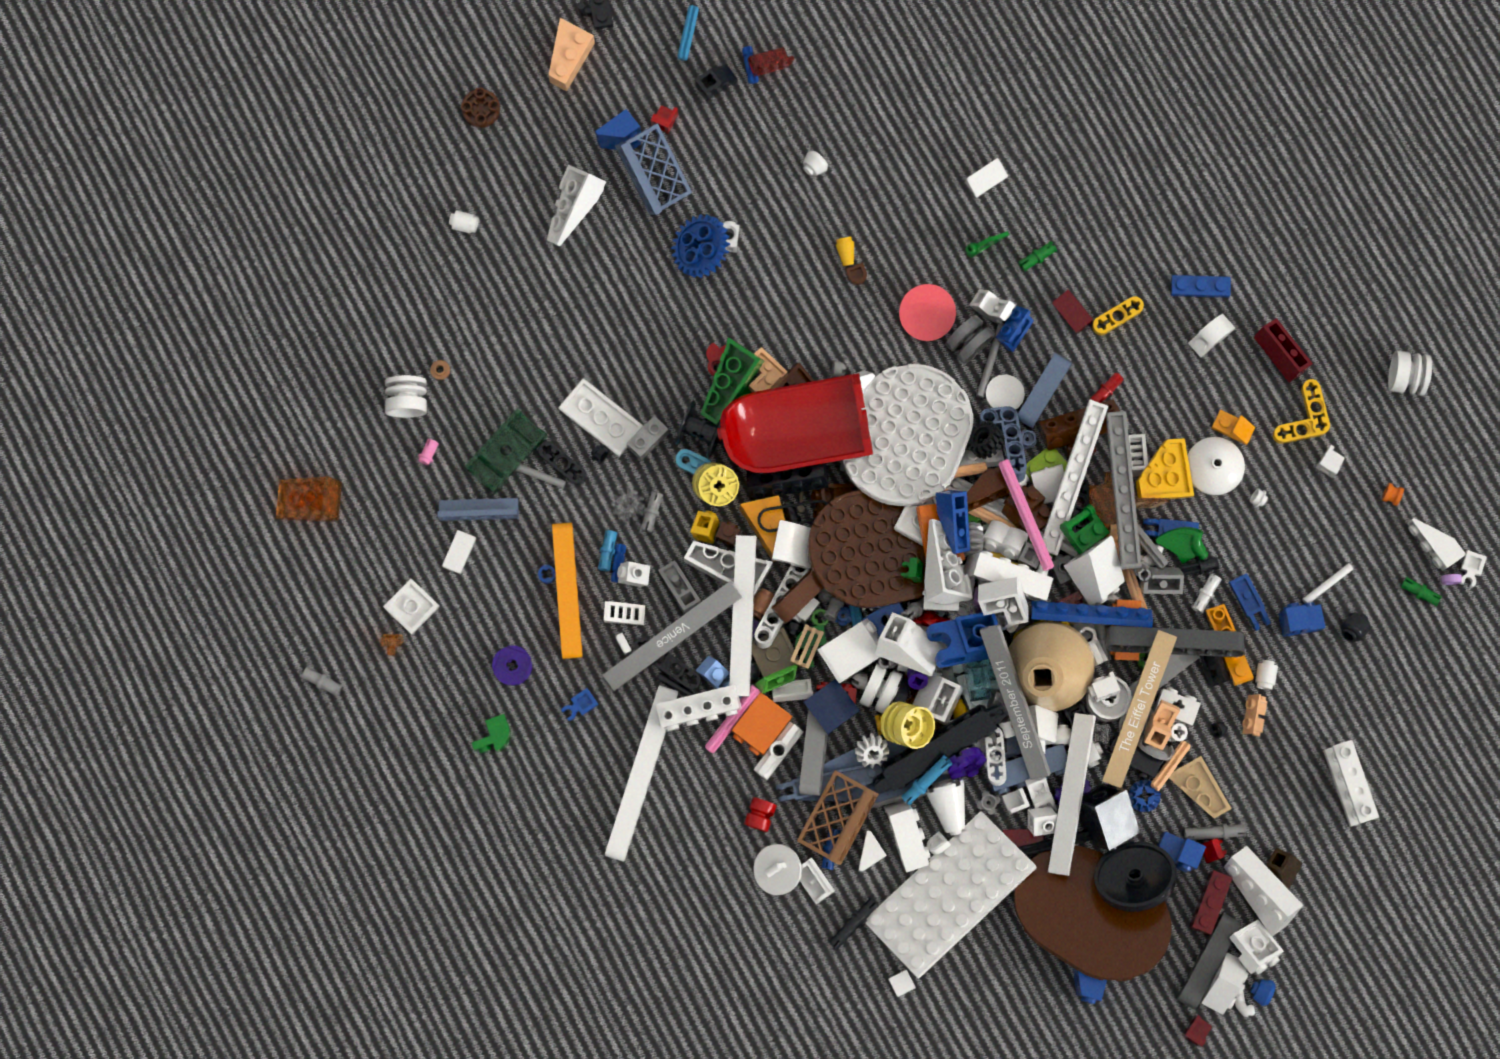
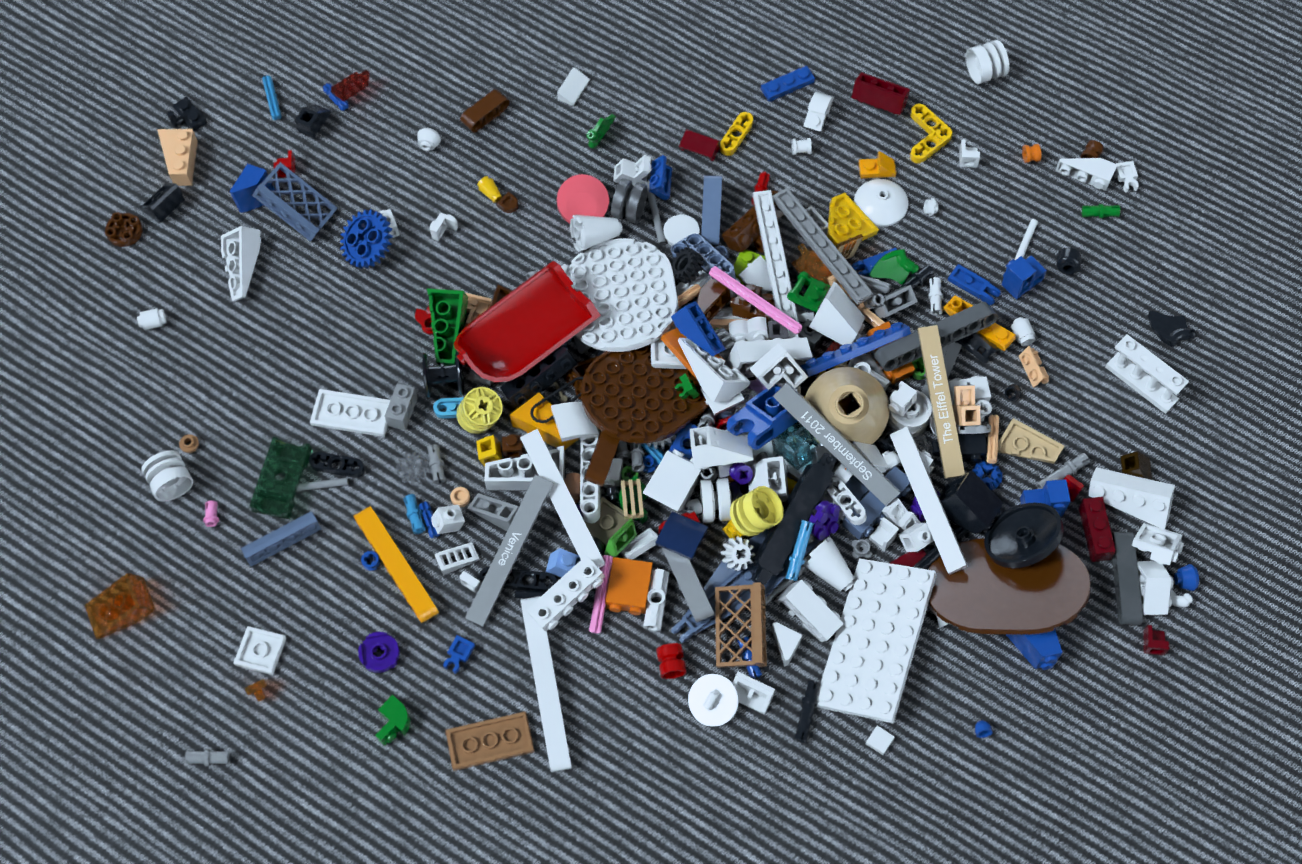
camera: 25 degrees left, 15 degrees down
white tile [442,530,476,574] -> none
black plate [591,445,609,463] -> none
white tile [927,831,951,855] -> none
green pin [1018,241,1057,272] -> none
lavender tile [1441,574,1462,585] -> none
none -> black slope [140,183,185,224]
none -> white bracket [430,213,458,241]
none -> medium nougat tile [445,711,535,771]
none -> light nougat tile [450,487,470,507]
none -> reddish brown beam [460,89,510,132]
none -> white cone [570,215,622,252]
none -> white bush [792,138,811,155]
none -> blue hinge [975,720,993,738]
none -> reddish brown wheel [1080,140,1104,158]
none -> black arm [1148,311,1196,347]

